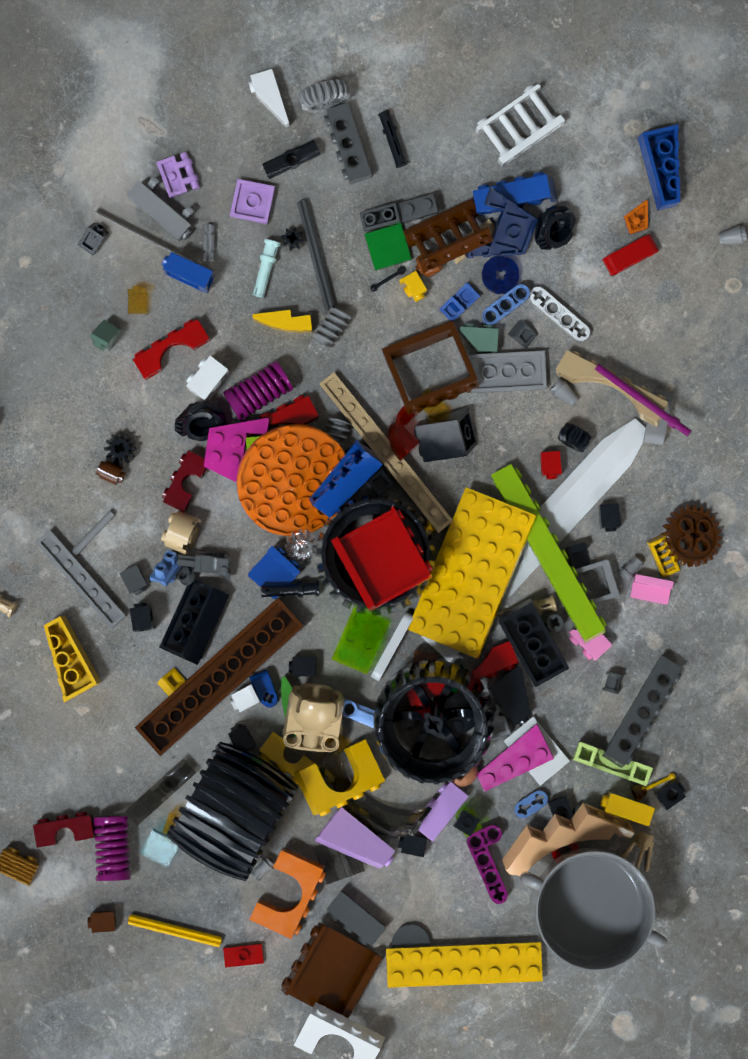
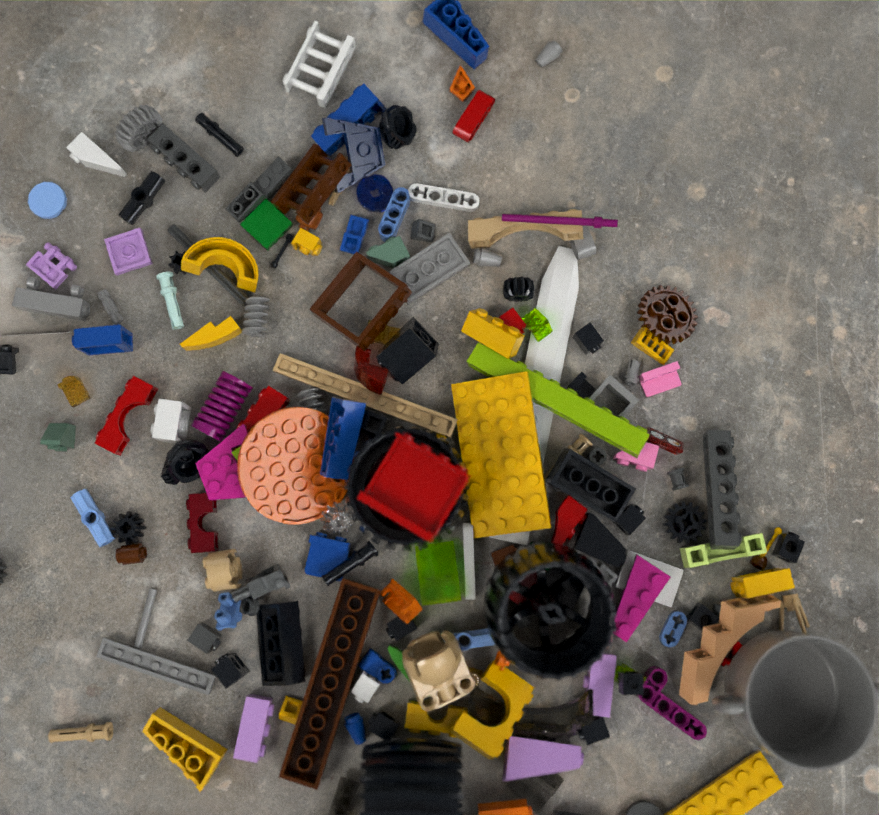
camera: 30 degrees left, 5 degrees down
none -> light blue tile [28,182,67,219]
none -> light blue piece [70,489,116,547]
none -> yellow brick [181,237,258,293]
none -> lavender brick [233,694,275,763]
none -> blue cone [344,712,367,745]
none -> orange hinge [380,579,423,624]
none -> yellow brick [461,308,525,359]
none -> orange plate [495,650,510,671]
none -> clear neon green bracket [522,308,553,342]
none -> black brick [613,504,646,535]
none -> clear red slope [647,427,683,455]
none -> black gear [663,501,707,544]

